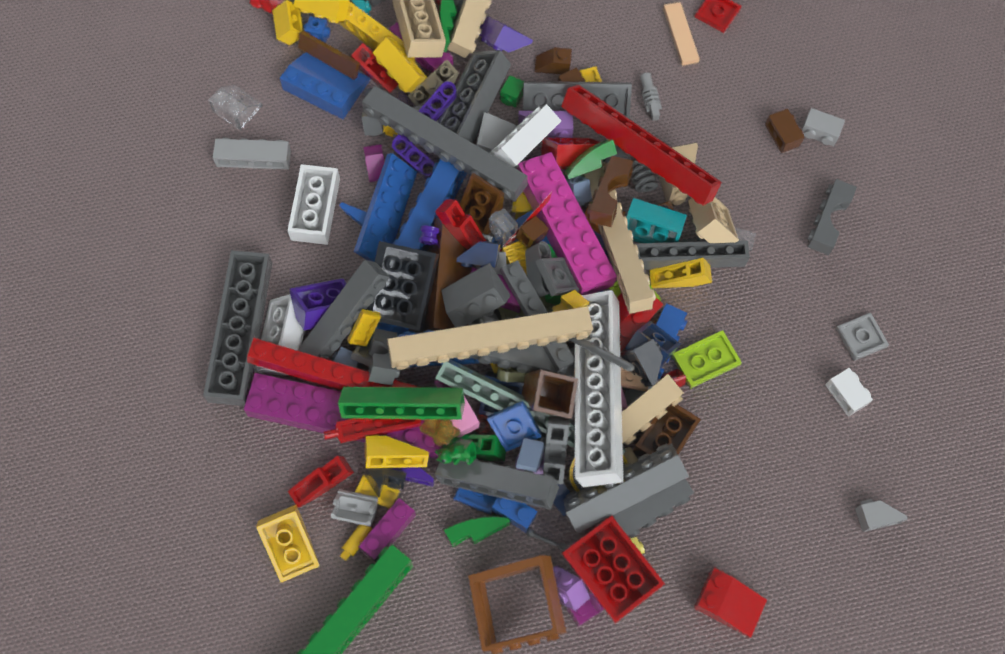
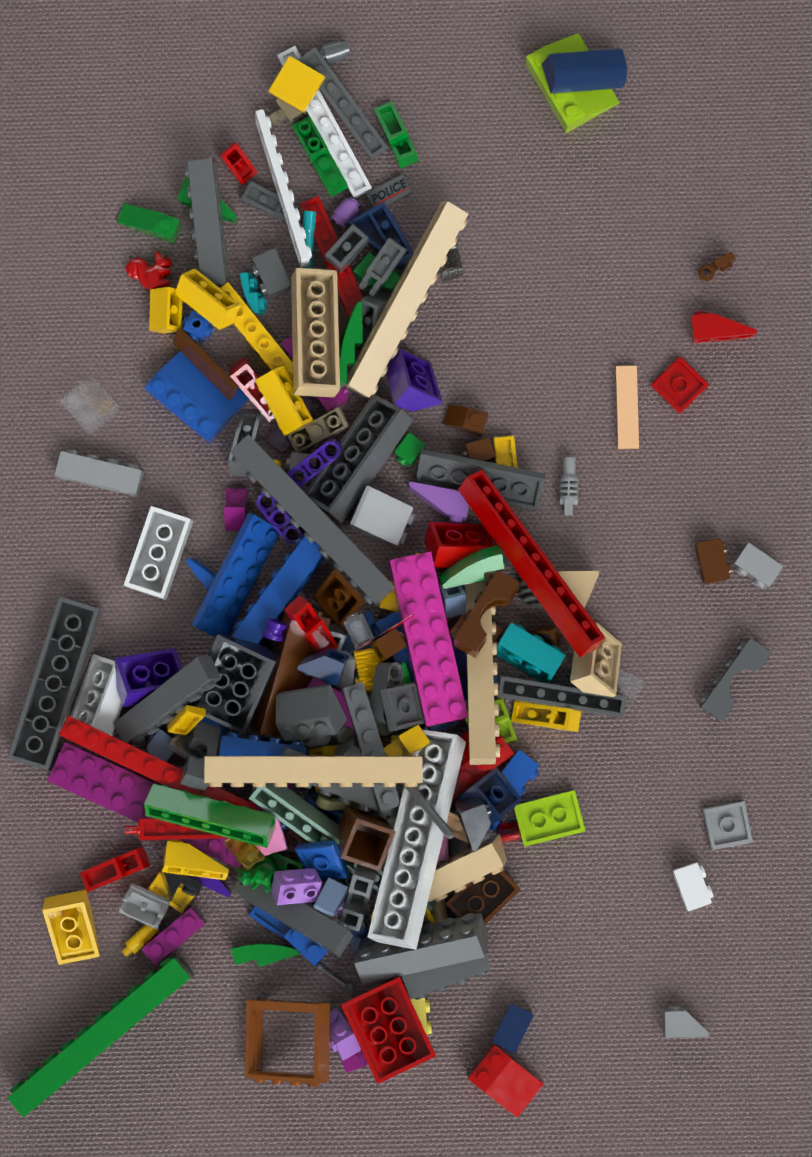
camera: 20 degrees right, 15 degrees up
white brick [489,104,561,167] -> none
none -> medium lavender brick [271,868,322,905]
none -> dark blue panel [492,1004,534,1054]

